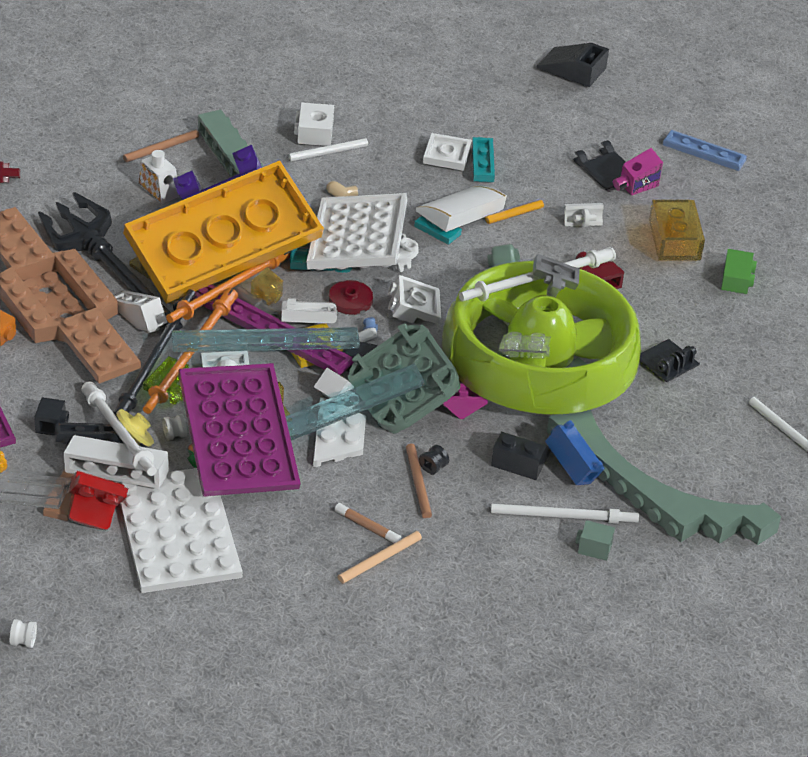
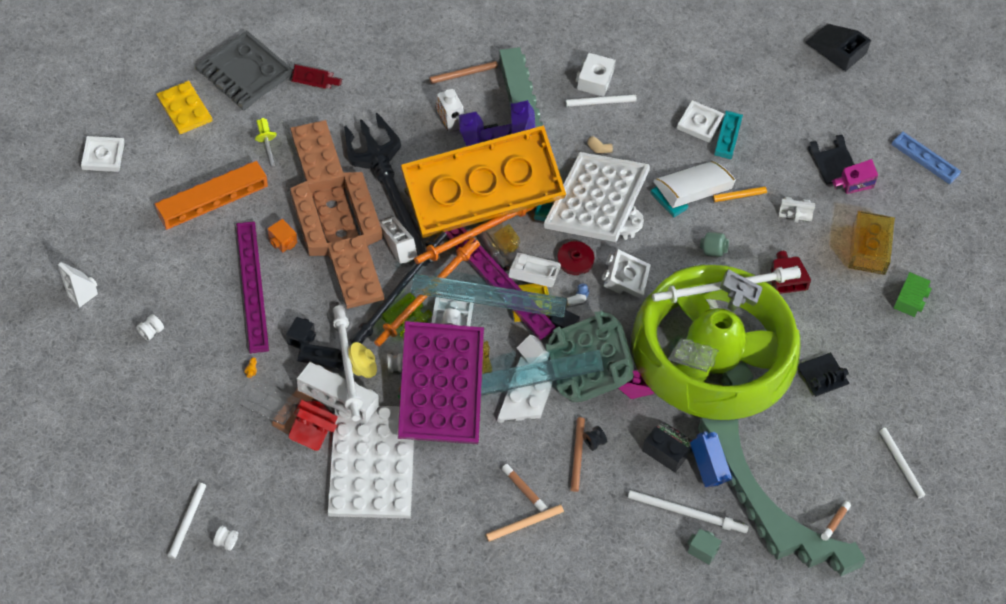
camera: 15 degrees right, 15 degrees up
none -> bar [821,501,851,541]

